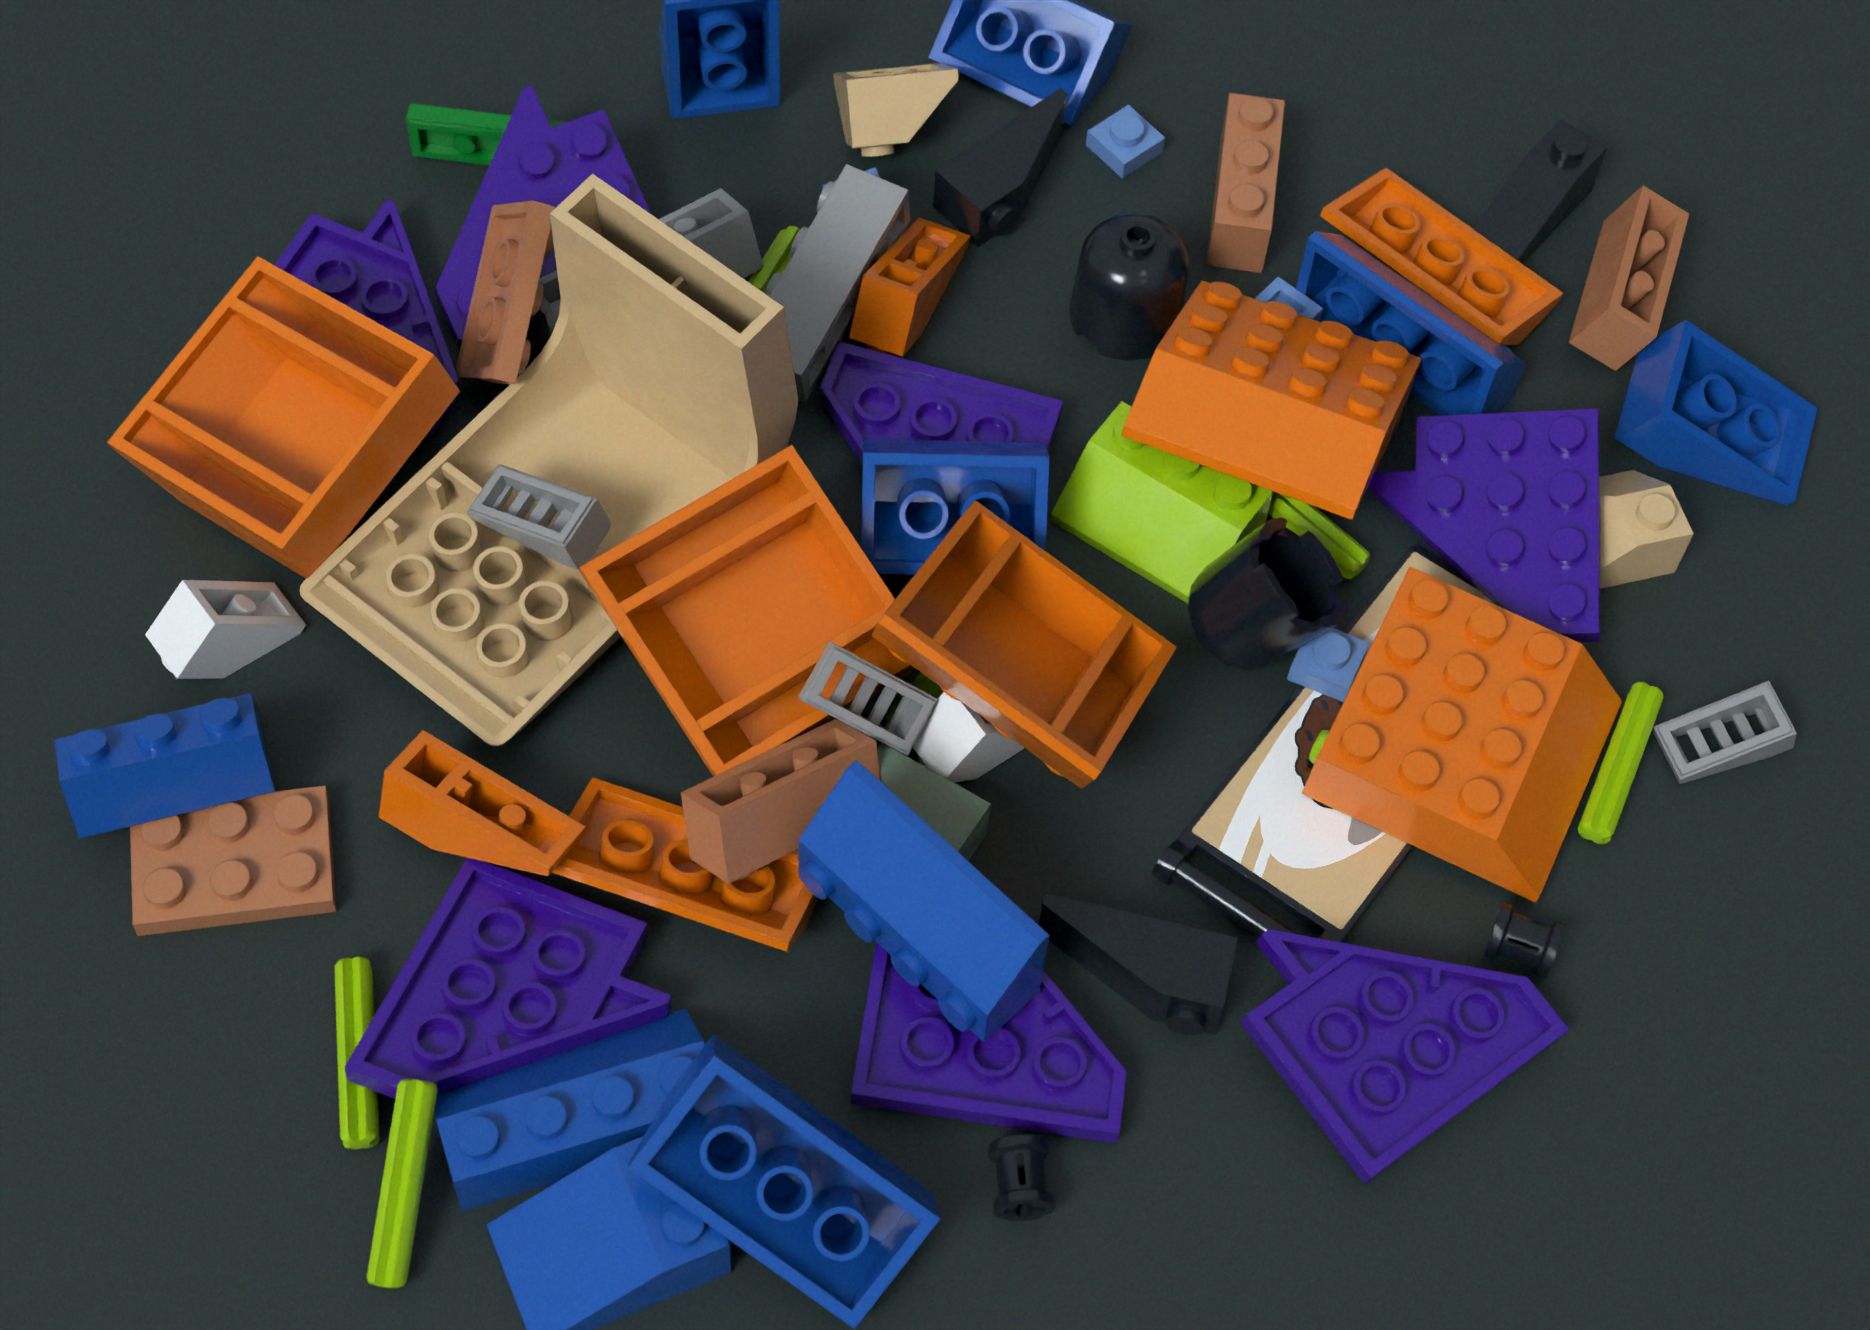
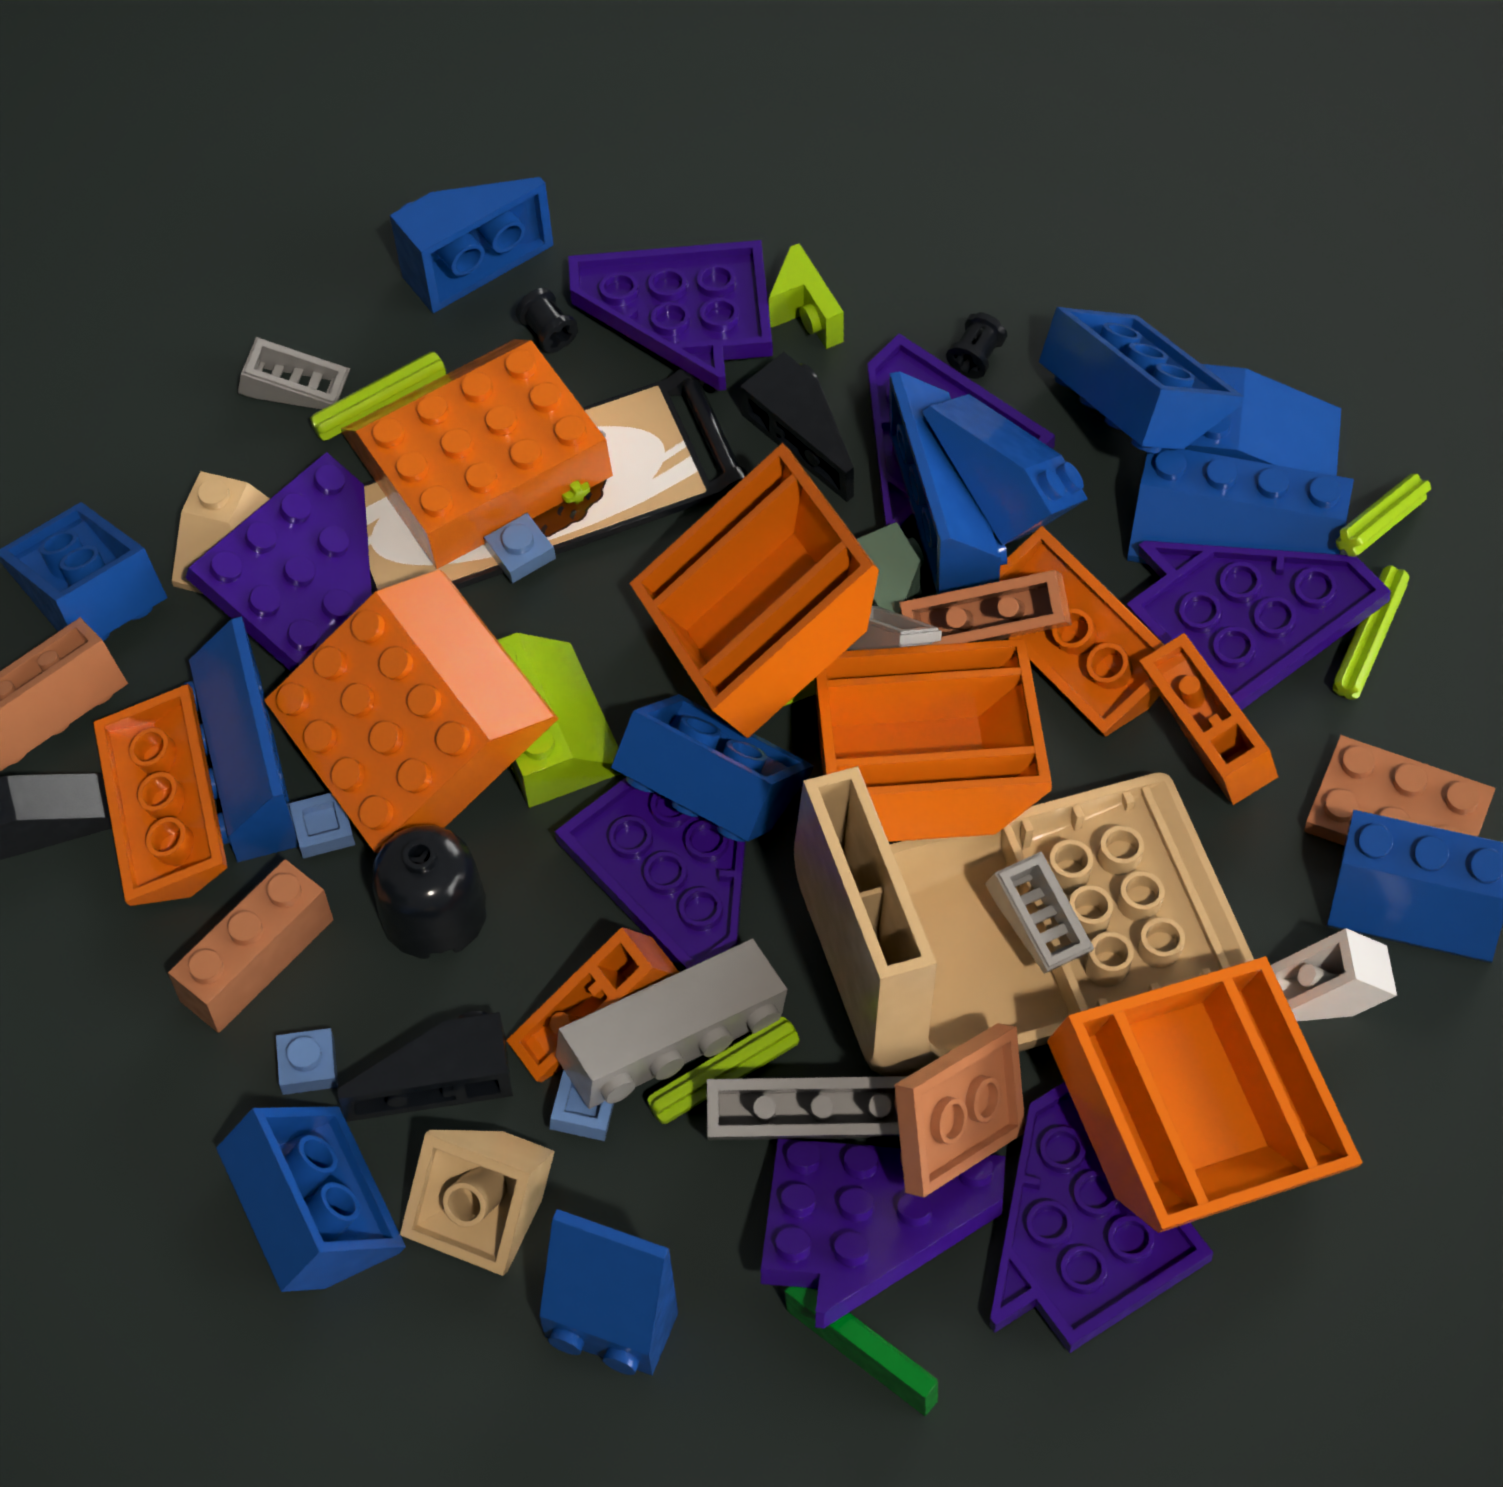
camera: 140 degrees left, 0 degrees up
black cylinder [1188,517,1347,671] -> none
none -> blue slope [390,177,554,313]
none -> lime slope [769,243,844,349]
none -> blue slope [922,394,1088,546]

